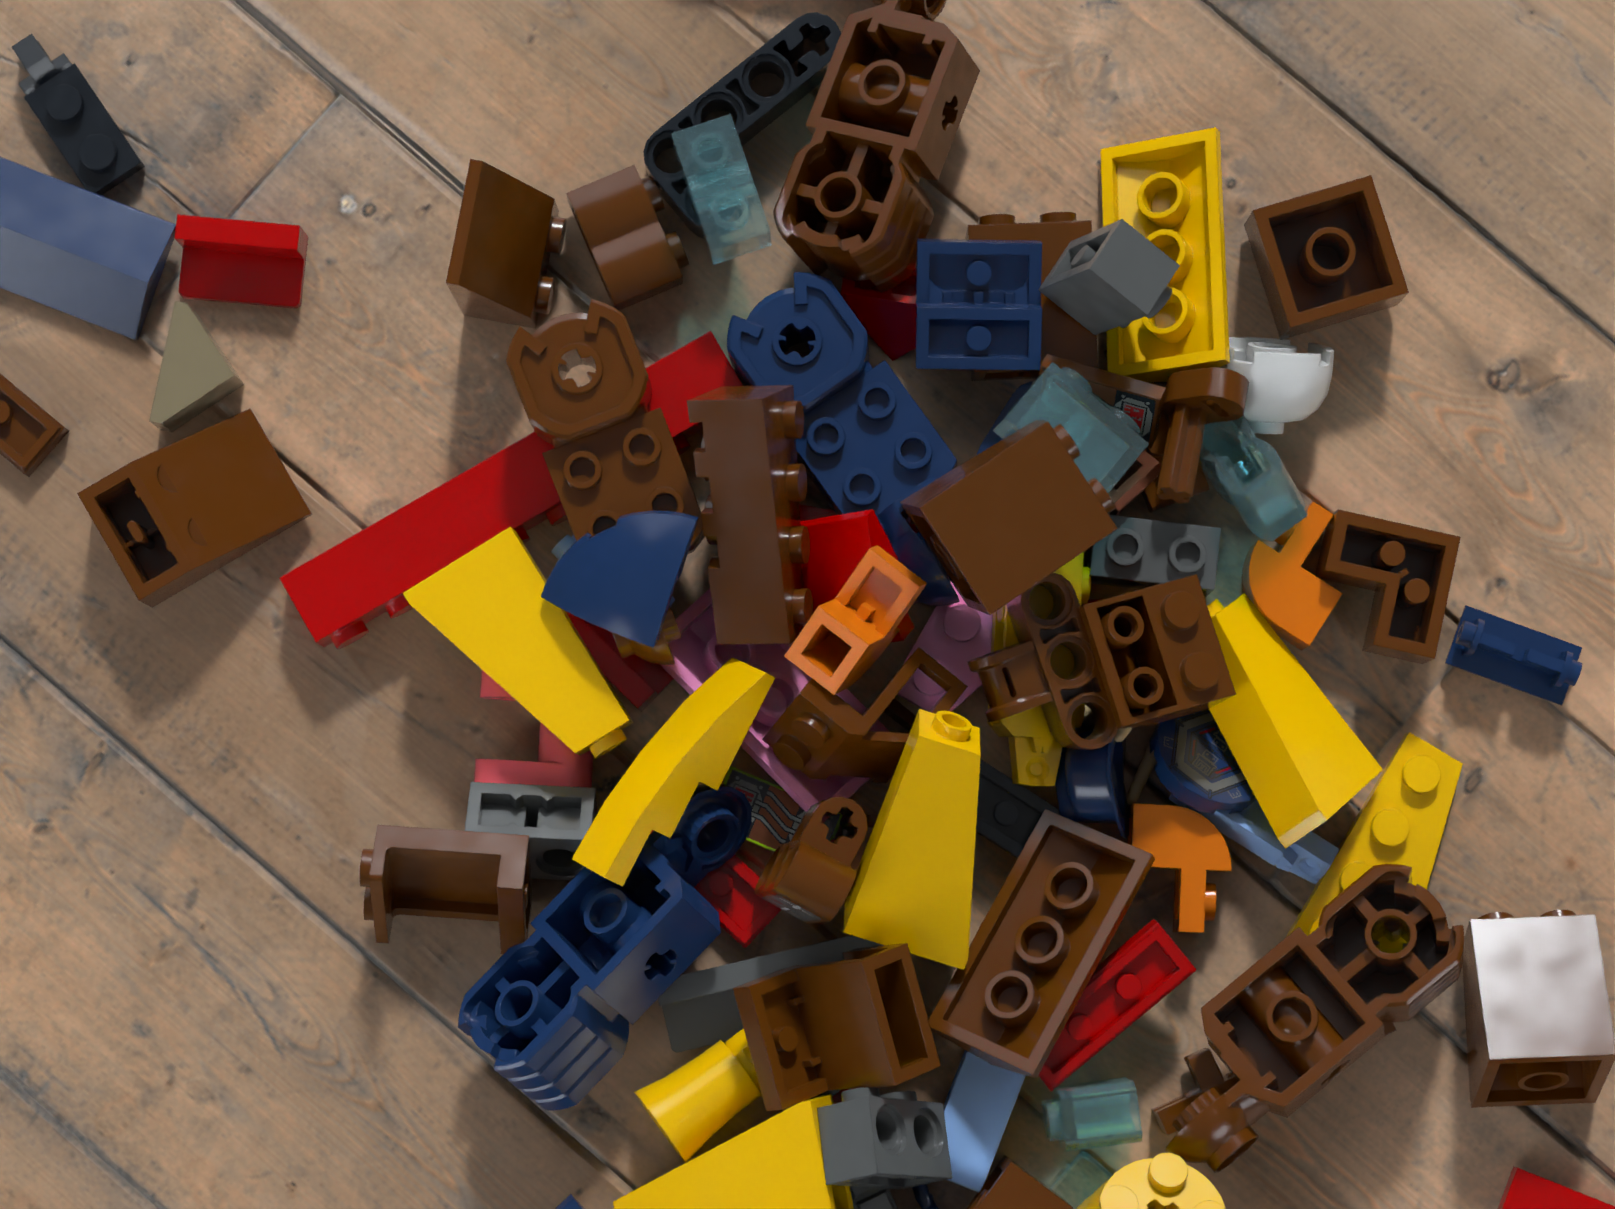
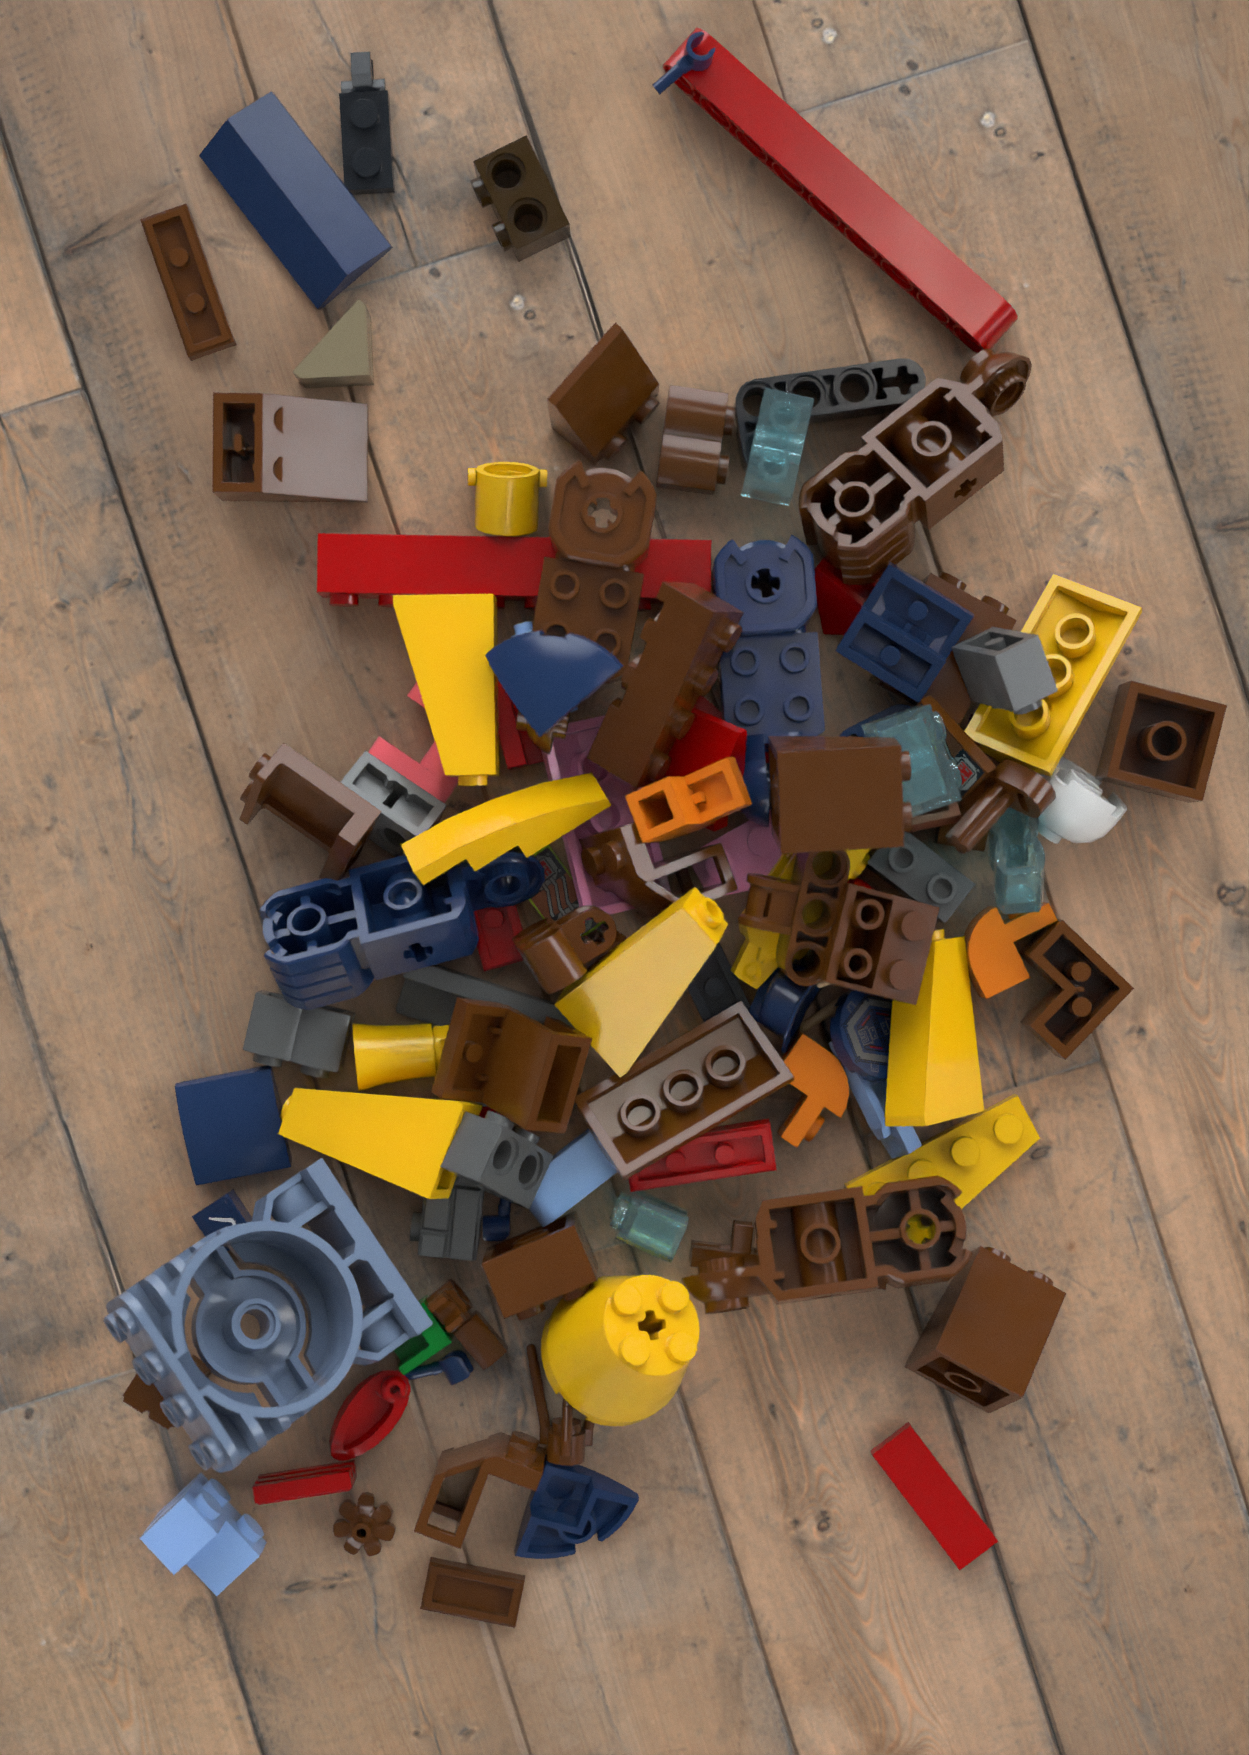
camera: 30 degrees right, 5 degrees up
red panel [175,214,308,309] -> none
dark blue hinge [1445,605,1582,706] -> none
none -> dark grey brick [242,990,356,1078]
none -> yellow piece [467,462,547,536]
none -> dark brown brick [470,135,571,262]

